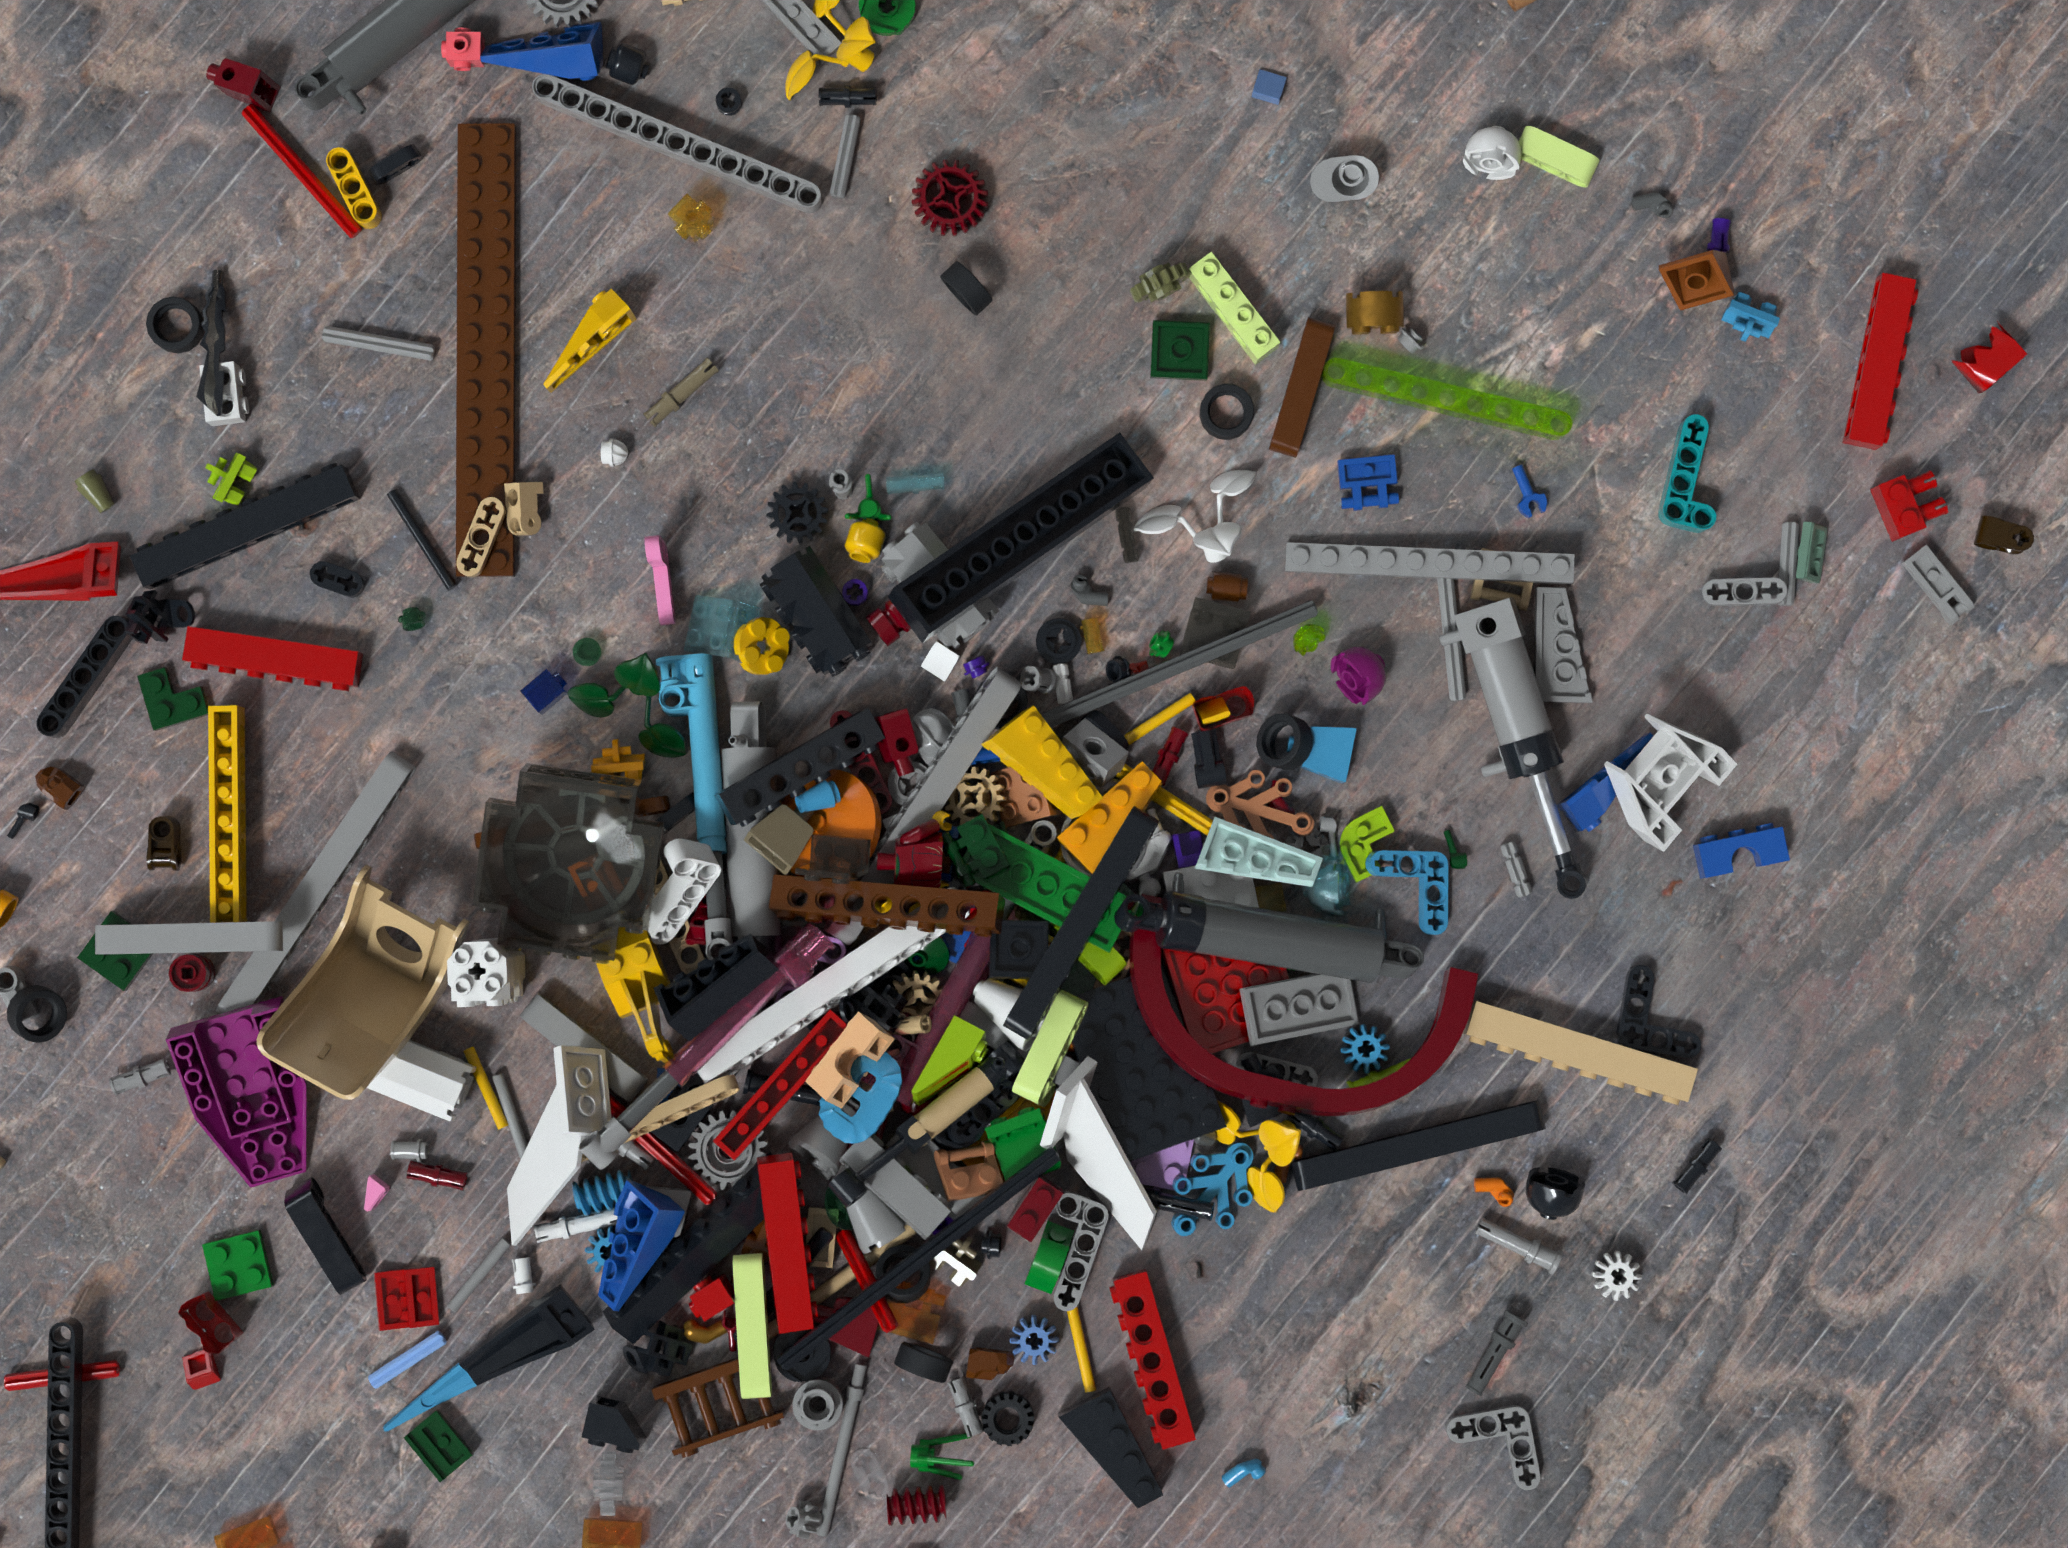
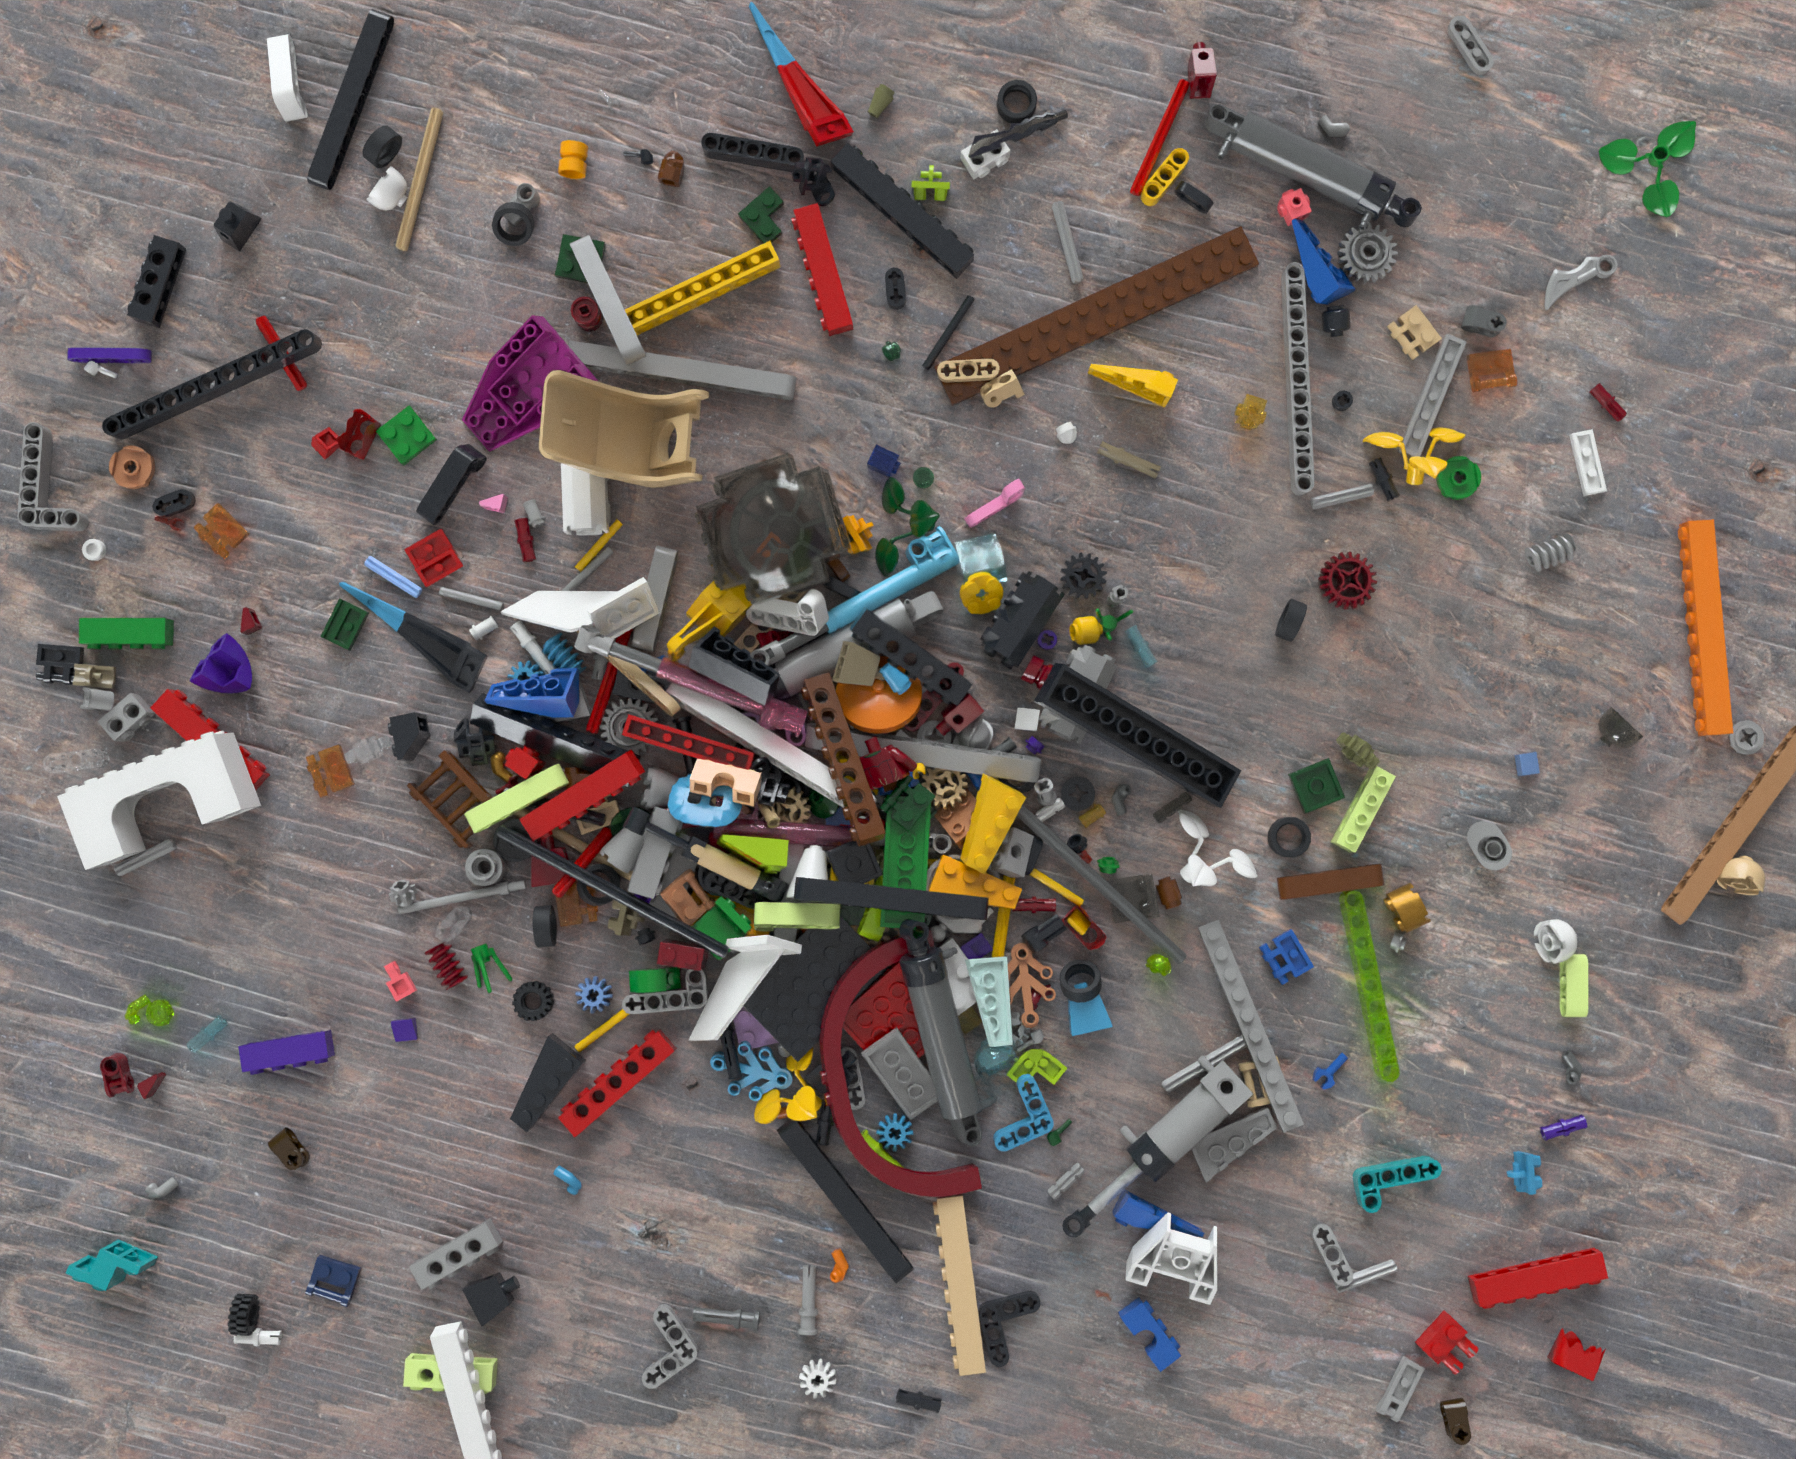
camera: 70 degrees right, 0 degrees up
light grey pin [109,1058,171,1095] -> none
dark brown piece [146,816,182,871] -> none
white brick [447,938,525,1007] -> none
clear smoke bracket [795,834,871,884] -> none
light grey pin [947,1376,984,1438] -> none
reddish brown rock [966,1347,1014,1380] -> none
magenta cylinder [1331,647,1386,705] -> none
black cylinder [1525,1167,1585,1220] -> none
dark orange slope [1659,250,1734,311] -> none
sand green plate [1796,522,1828,583] -> none

